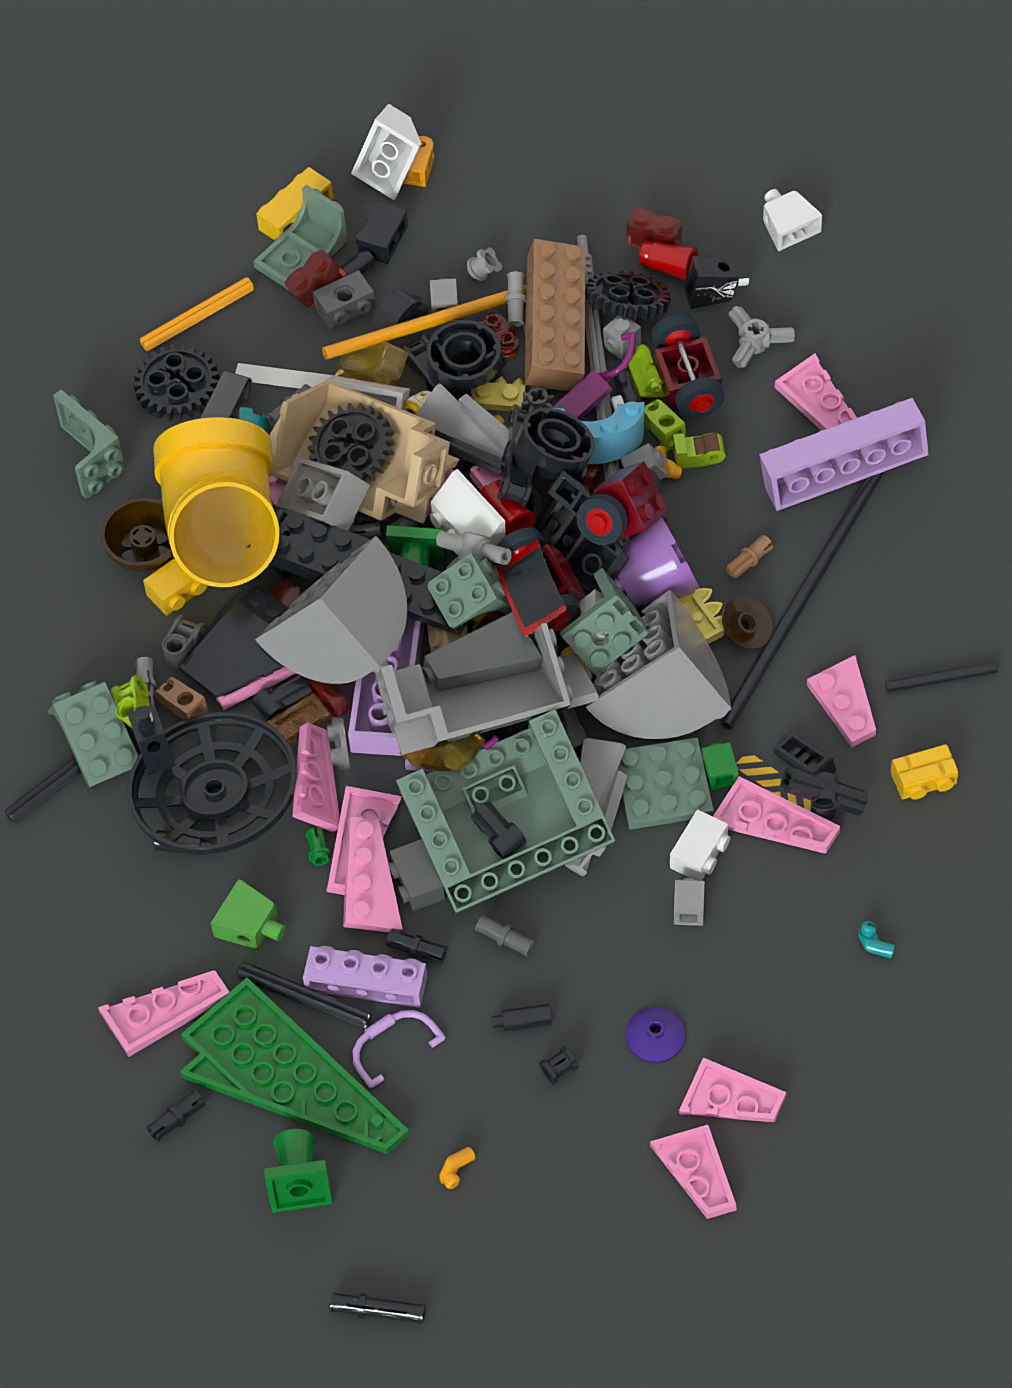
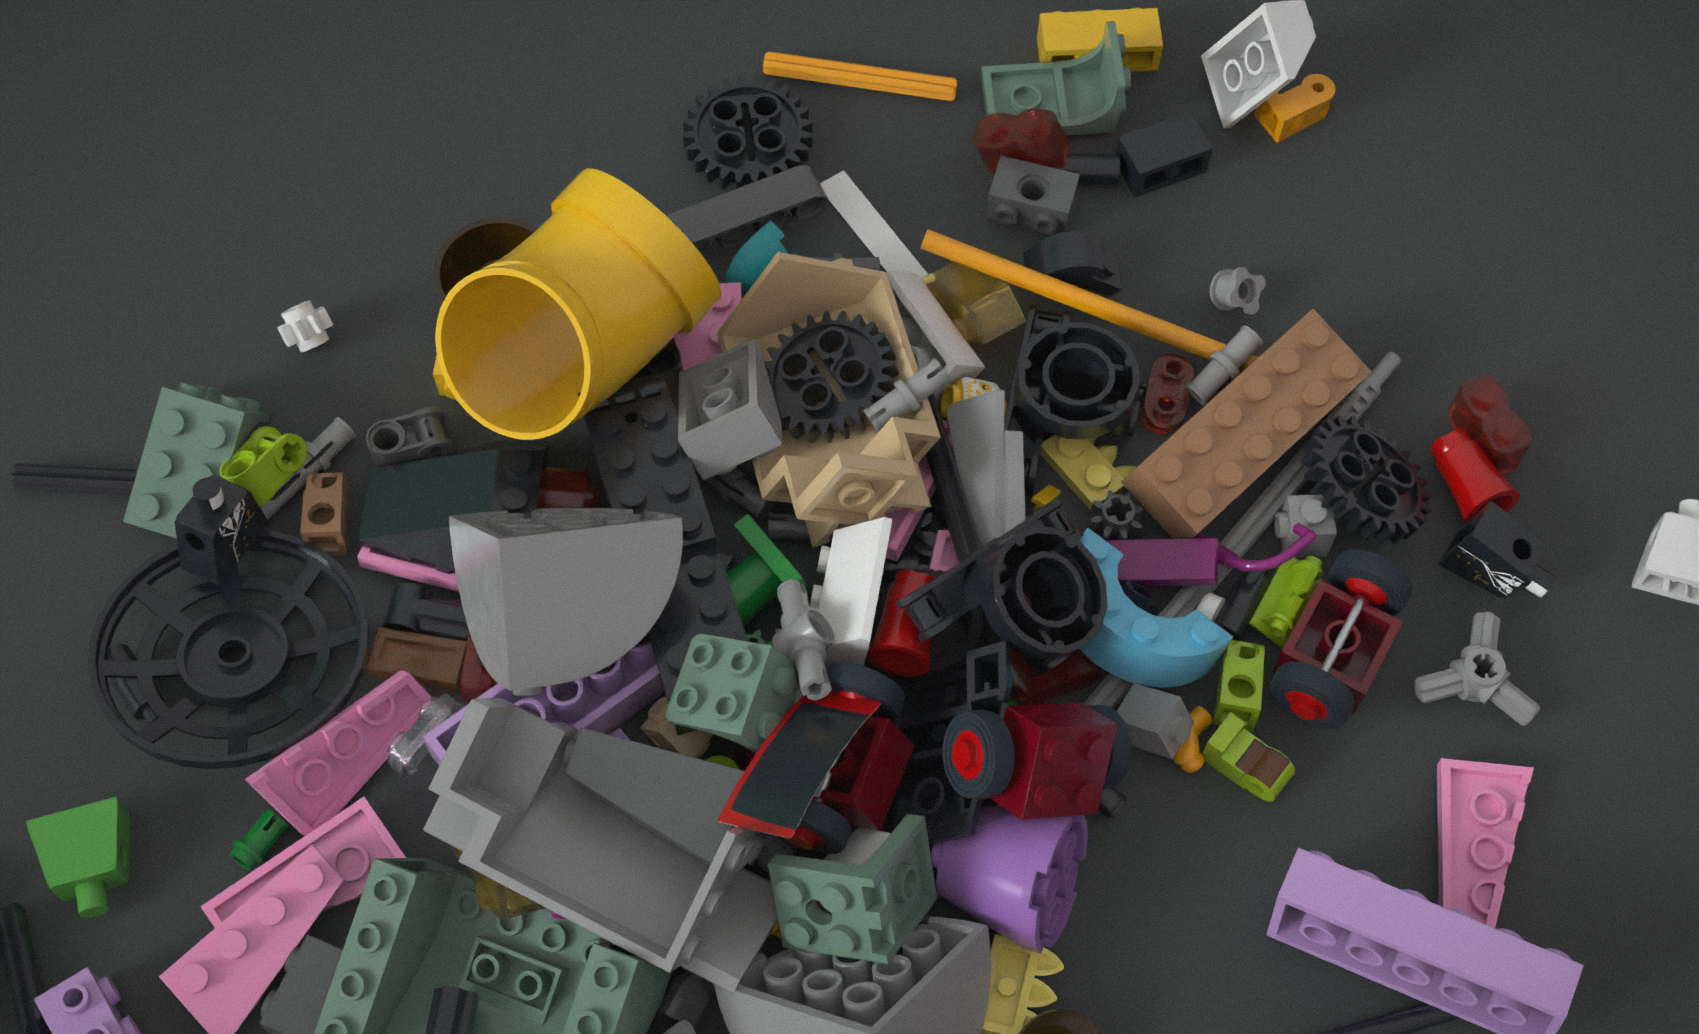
camera: 40 degrees right, 5 degrees up
sand green bracket [53,390,125,499] -> none
light grey brick [430,278,459,320] -> none
medium nougat axle [726,535,773,579] -> none
none -> white gear [277,300,333,352]
none -> light grey pin [863,358,952,432]

